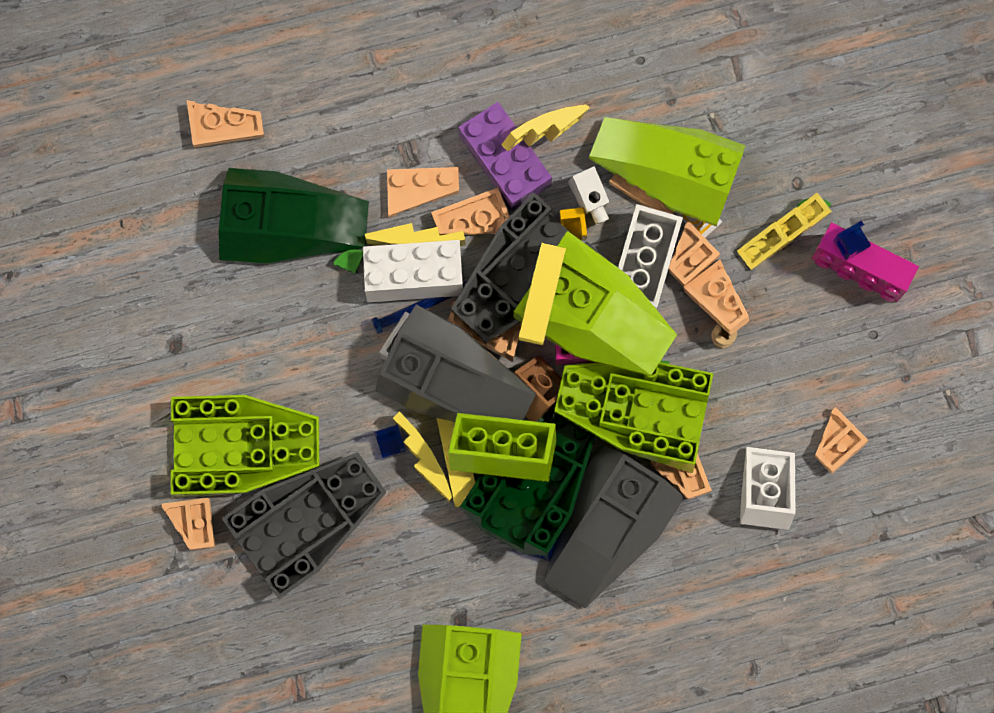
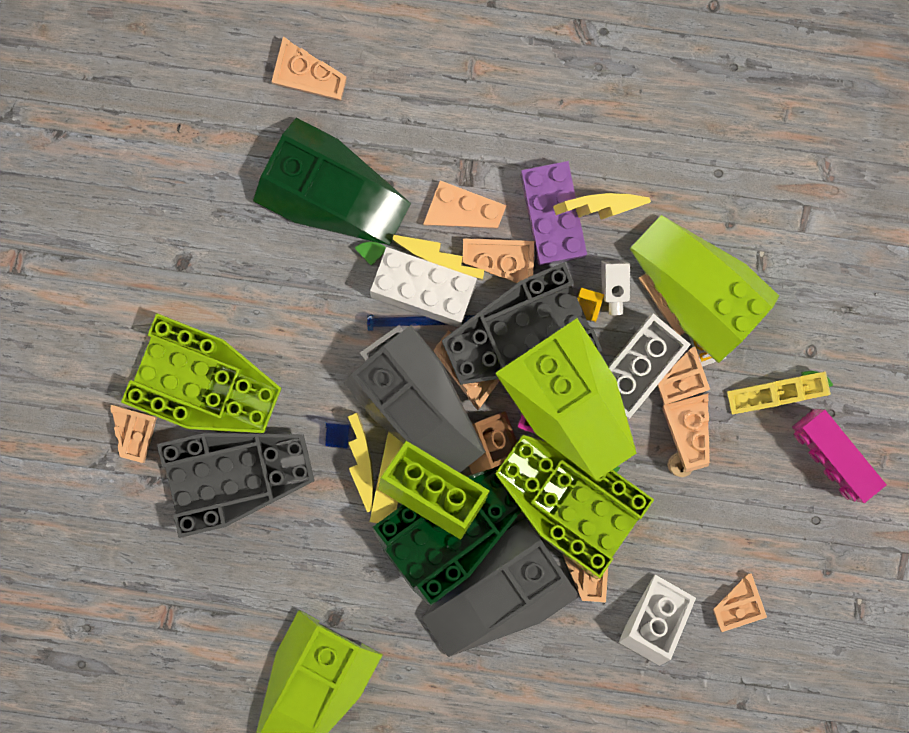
camera: 25 degrees right, 10 degrees up
light yellow slope [518,243,566,345] -> none
clear blue panel [833,221,871,261] -> none

